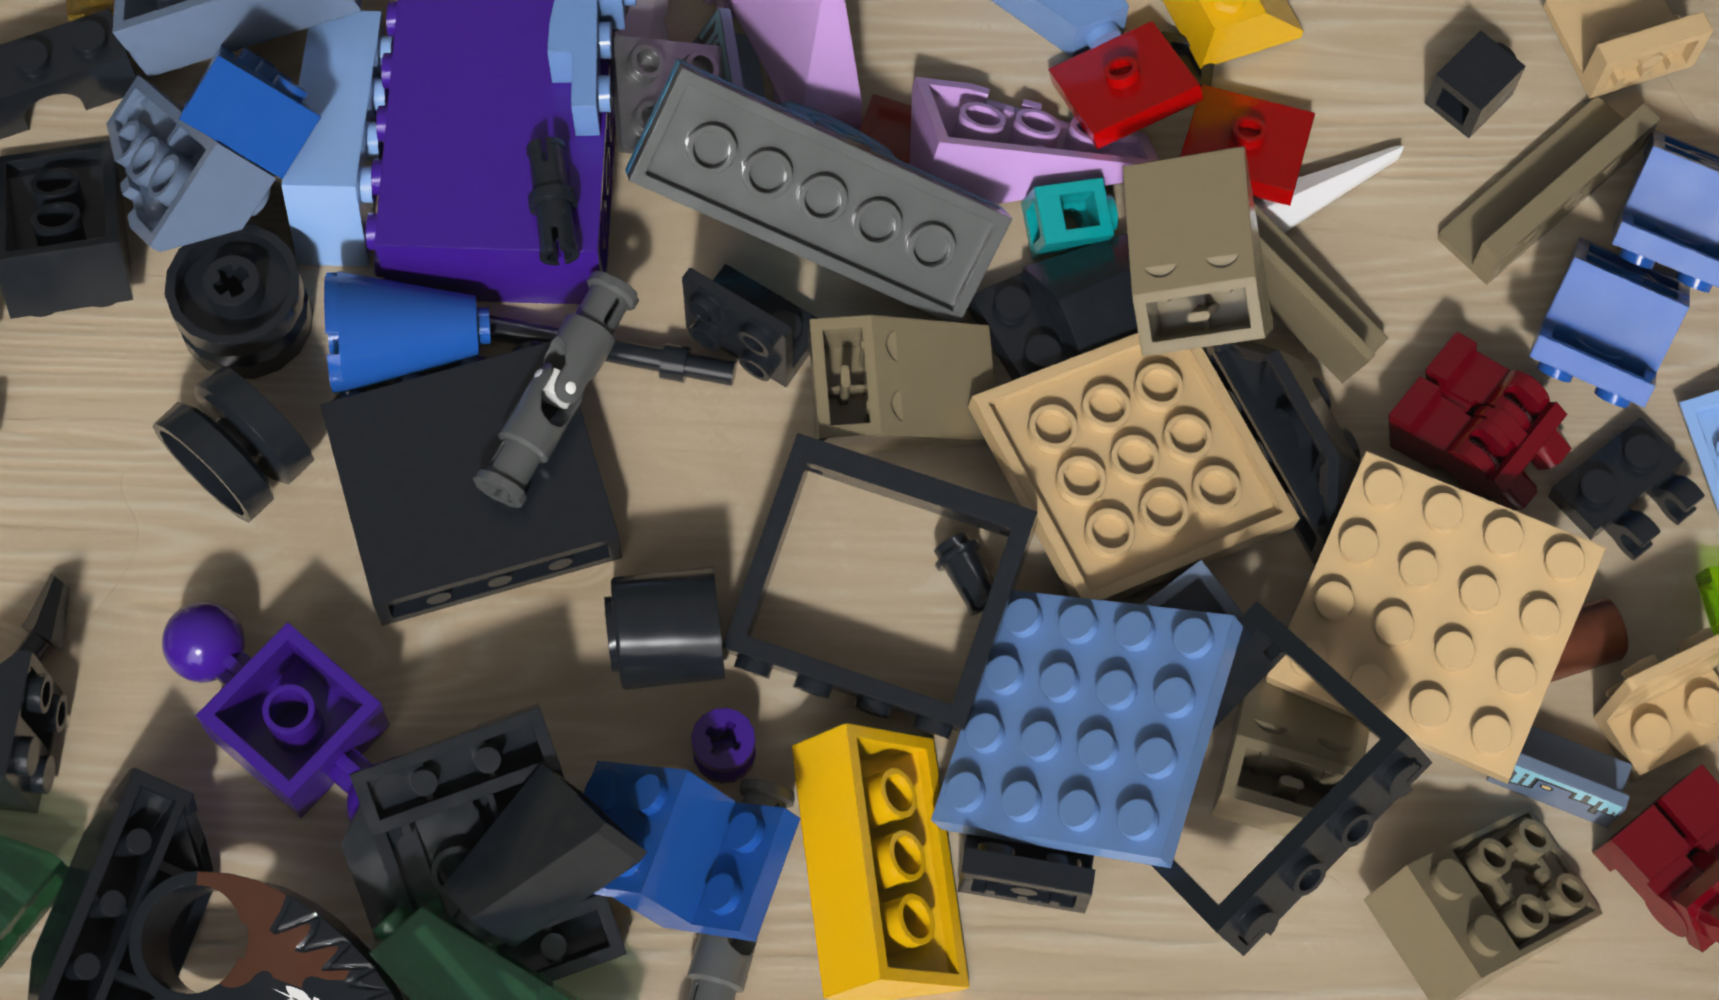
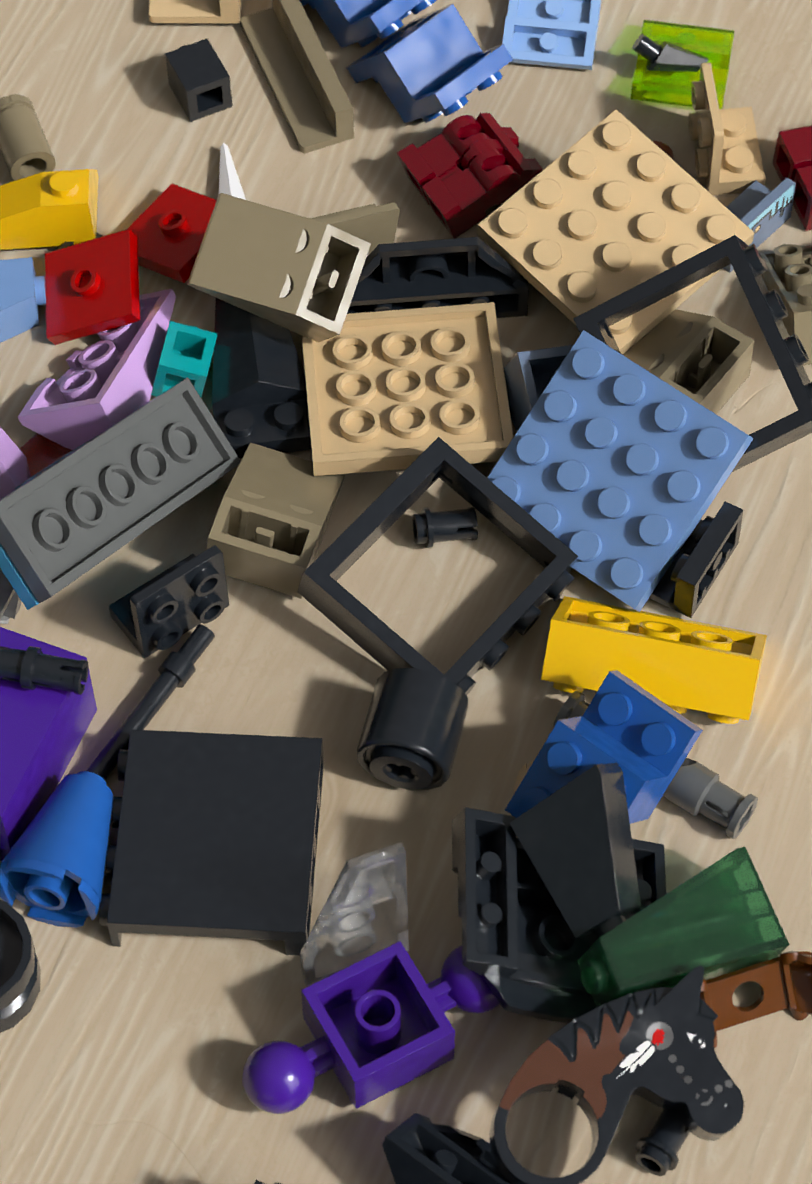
camera: 65 degrees left, 10 degrees down
black wheel [152,363,314,523] -> none
dark grey piece [473,271,639,508] -> none
dark purple wheel [691,708,756,784] -> none
black plate [1548,417,1705,561] -> none
none -> clear wedge [300,842,409,986]

